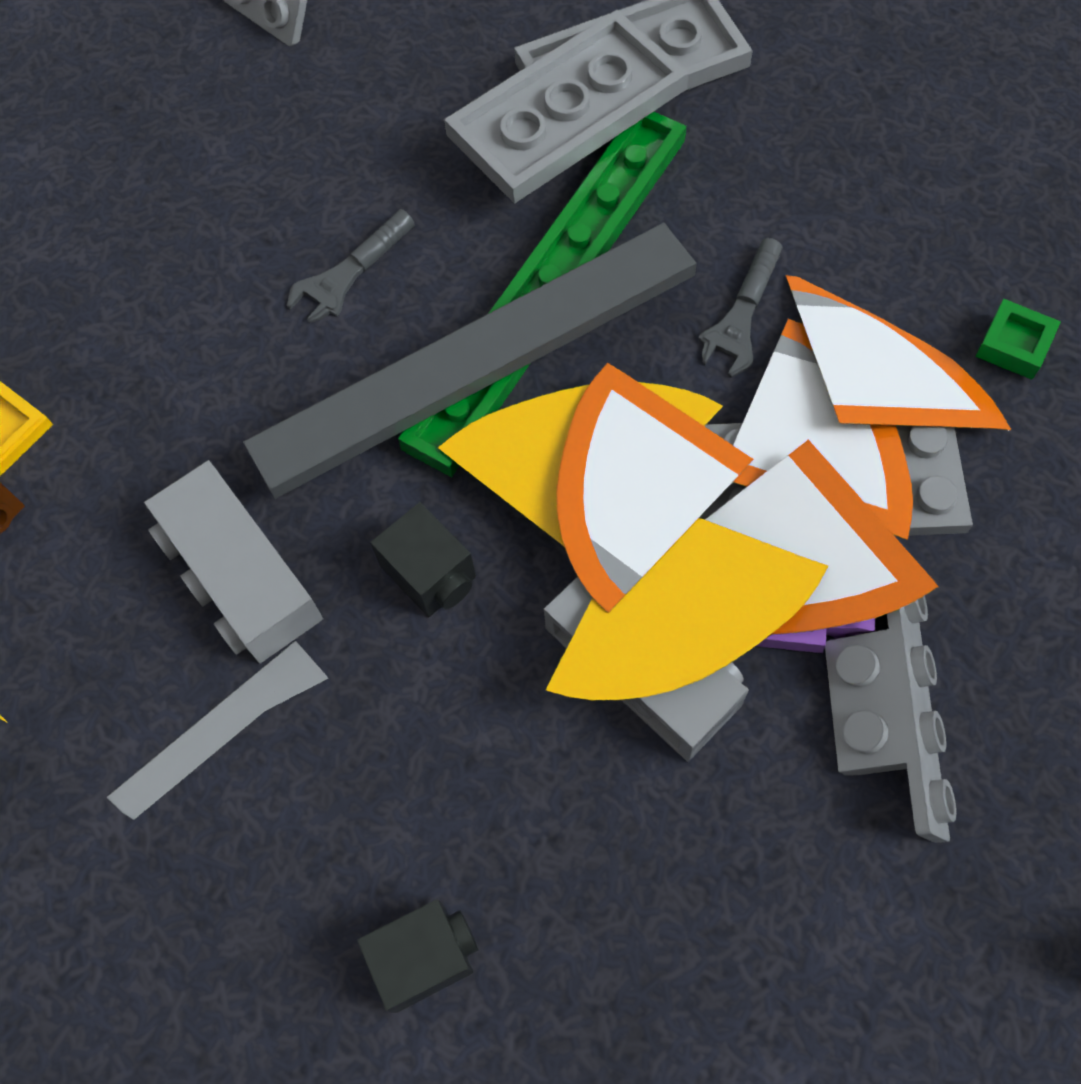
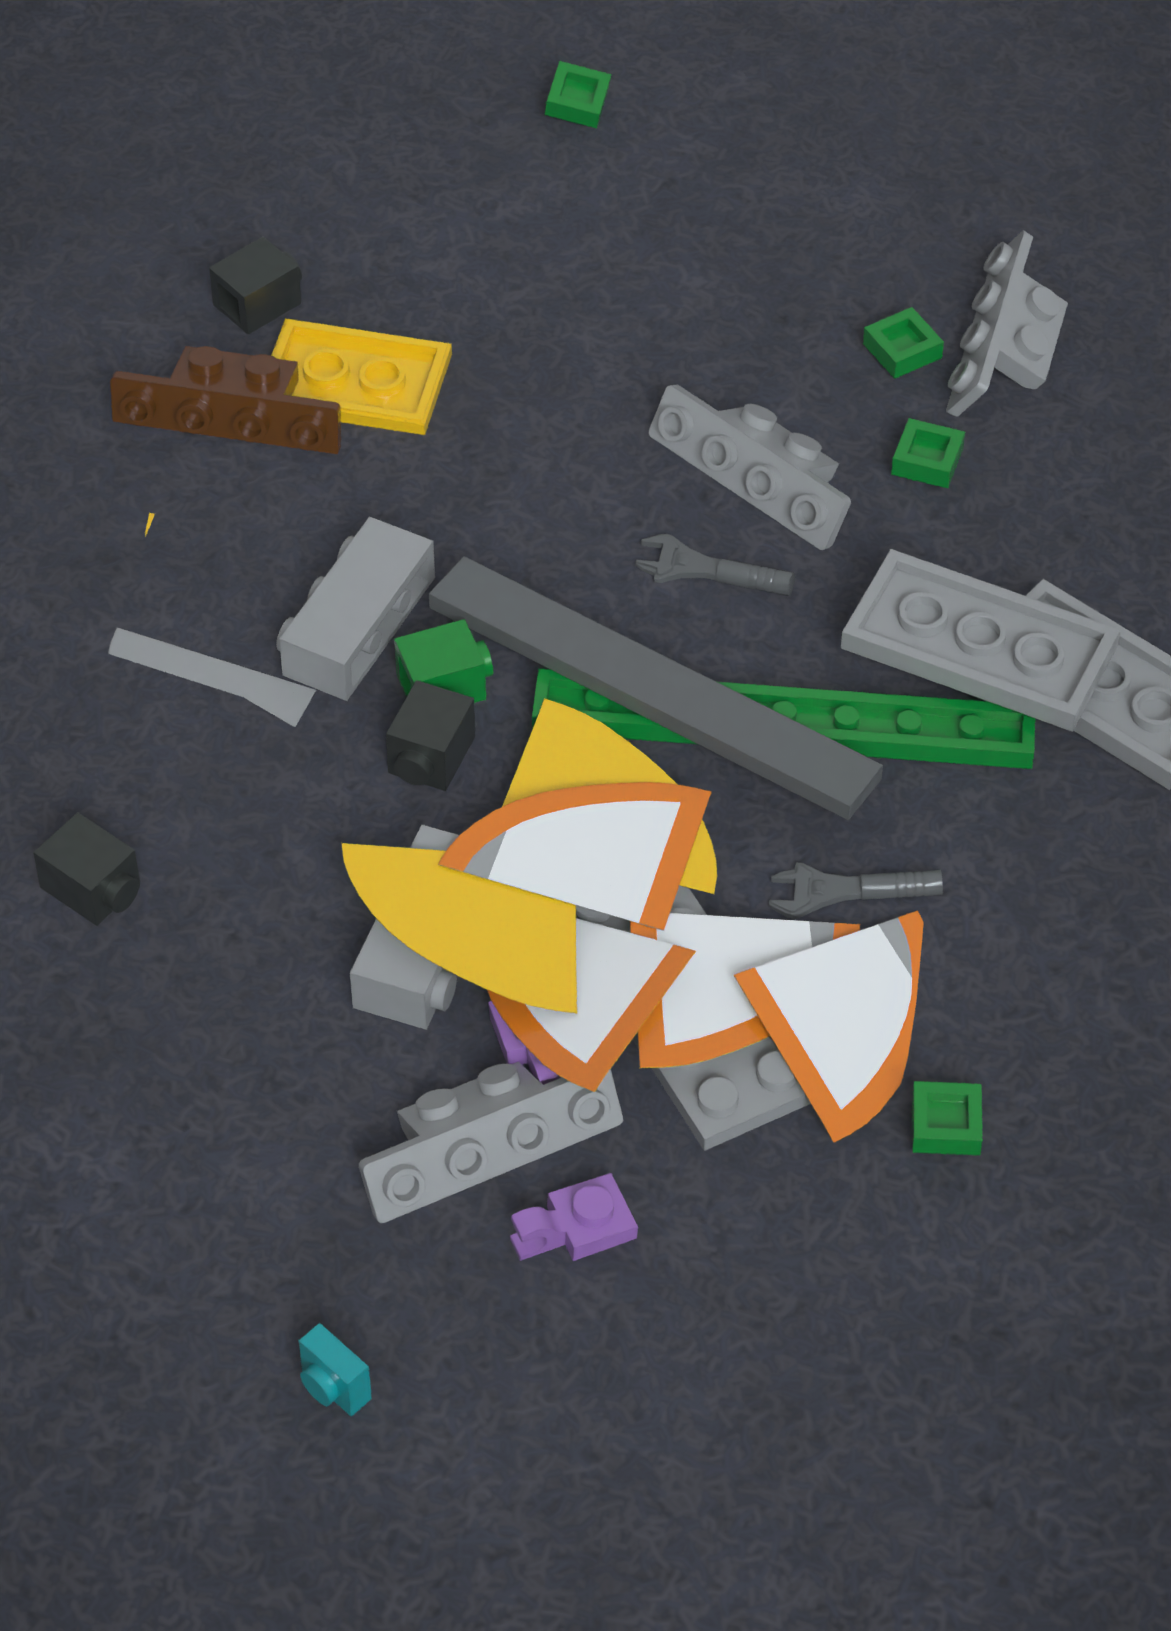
camera: 60 degrees right, 15 degrees down
none -> green brick [394,619,493,703]
none -> medium lavender plate [510,1173,638,1261]
none -> light grey bracket [649,384,851,550]
none -> green plate [863,307,944,379]
none -> green plate [891,418,965,488]

